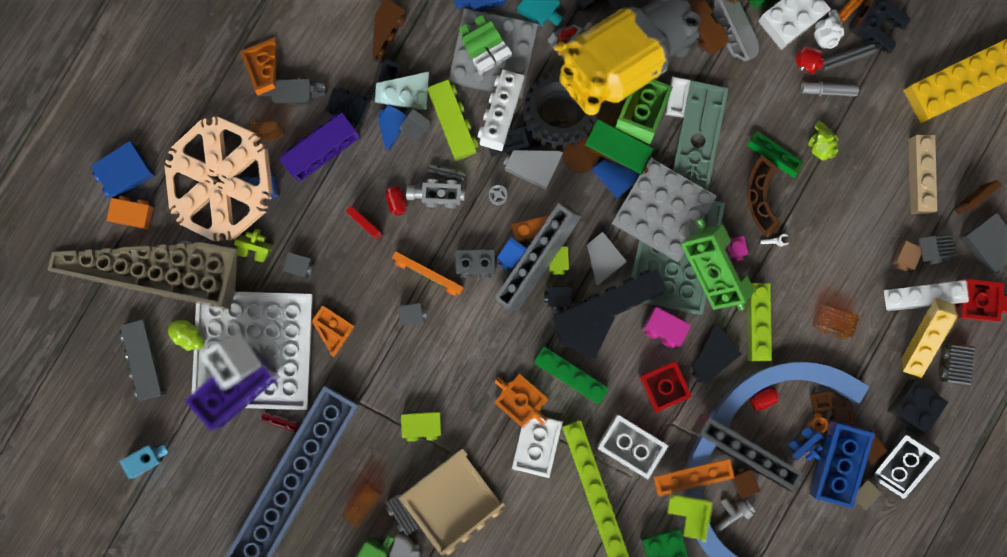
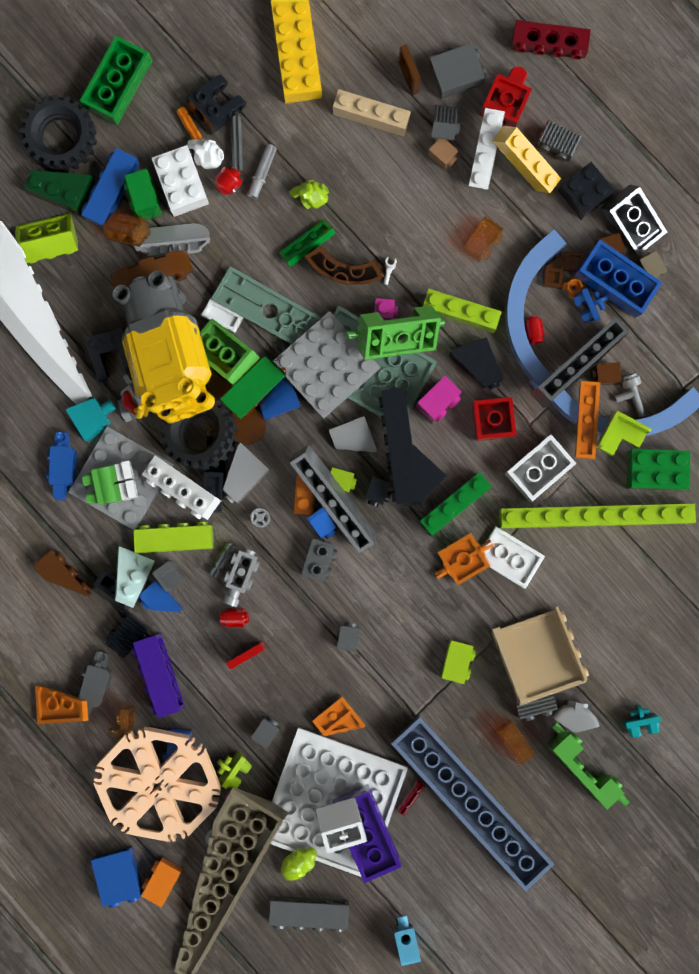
camera: 70 degrees left, 0 degrees up
orange plate [392,251,464,296] -> none

